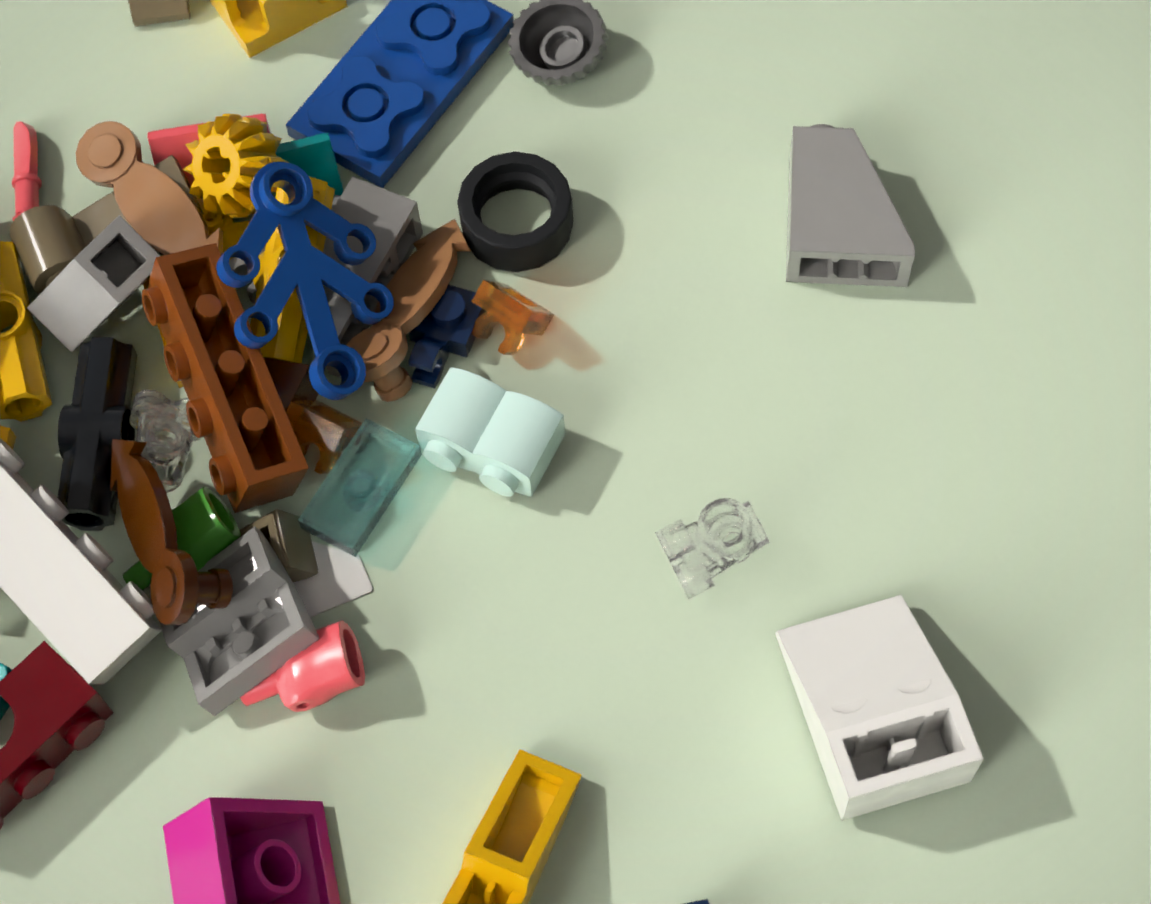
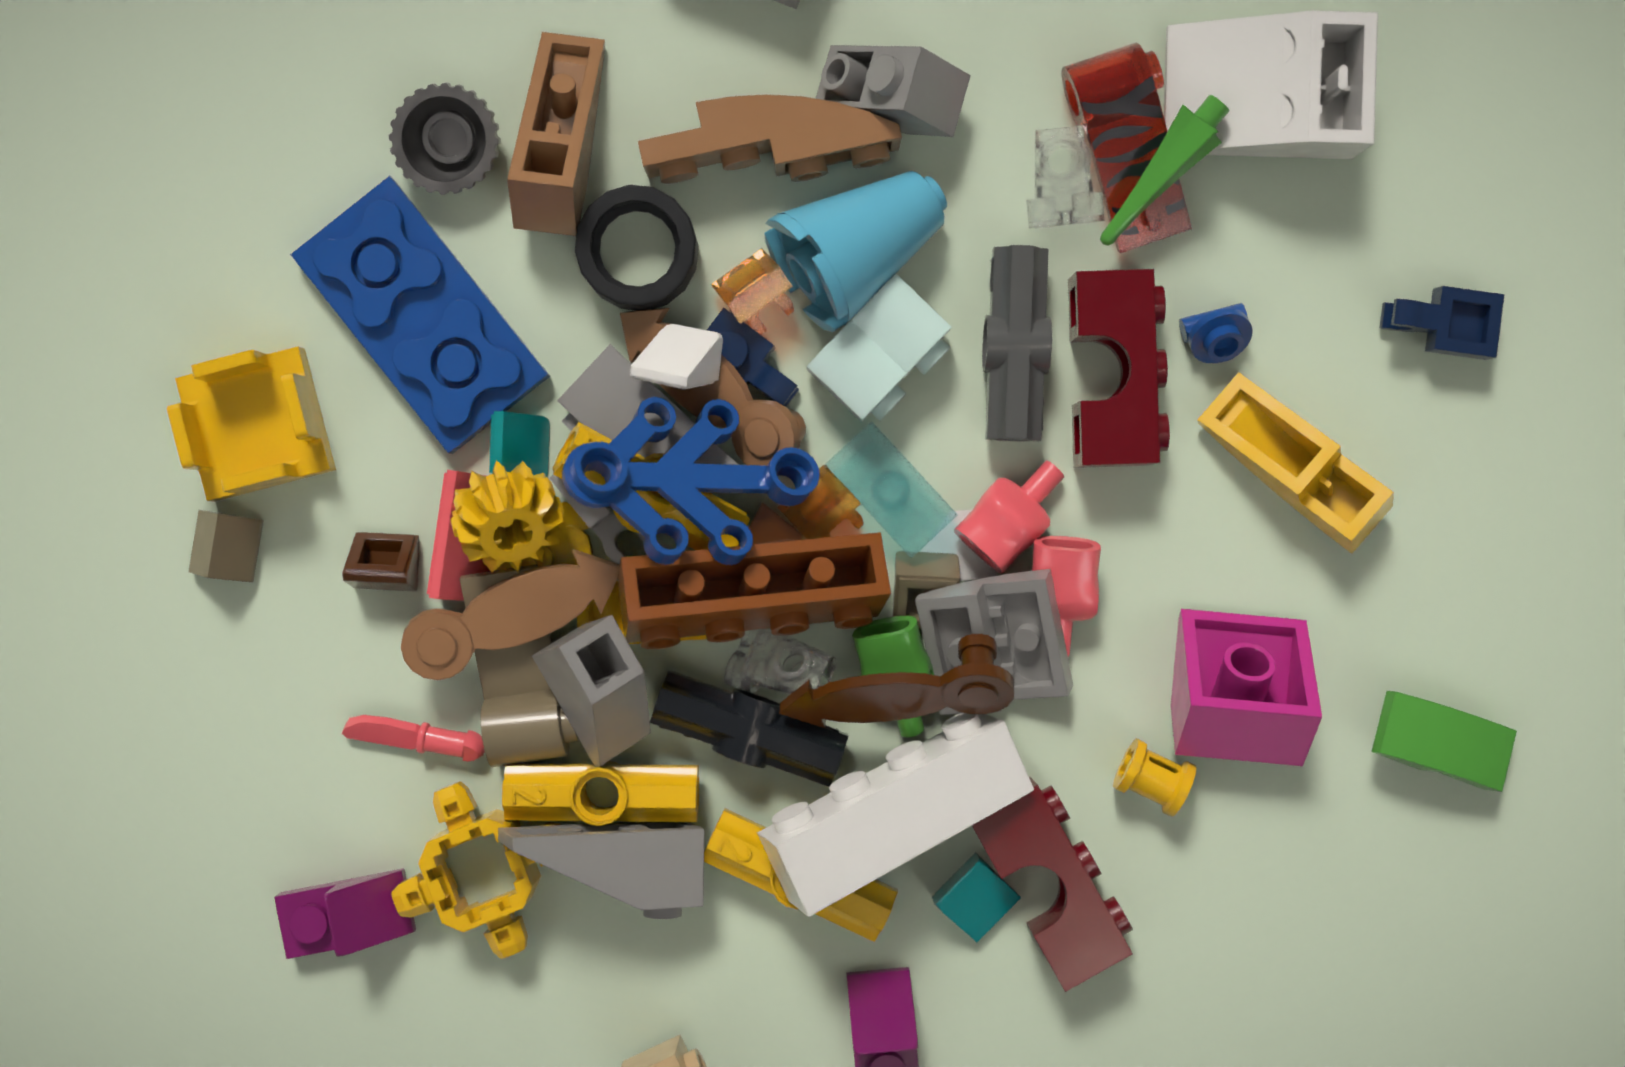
camera: 75 degrees left, 25 degrees up
none -> reddish brown slope [342,532,420,591]
none -> medium nougat slope [507,32,605,236]
none -> white slope [630,324,723,389]
none -> medium nougat slope [638,94,902,184]
none -> medium azure cone [764,171,947,332]
none -> light grey slope [816,45,971,137]
none -> coral piece [953,460,1064,575]
none -> dark grey piece [982,245,1052,442]
none -> clear red door [1061,42,1192,253]
none -> dark red arch [1068,269,1170,468]
none -> bright green piece [1100,94,1230,246]
none -> yellow bush [1113,738,1197,817]
none -> blue plate [1179,303,1253,364]

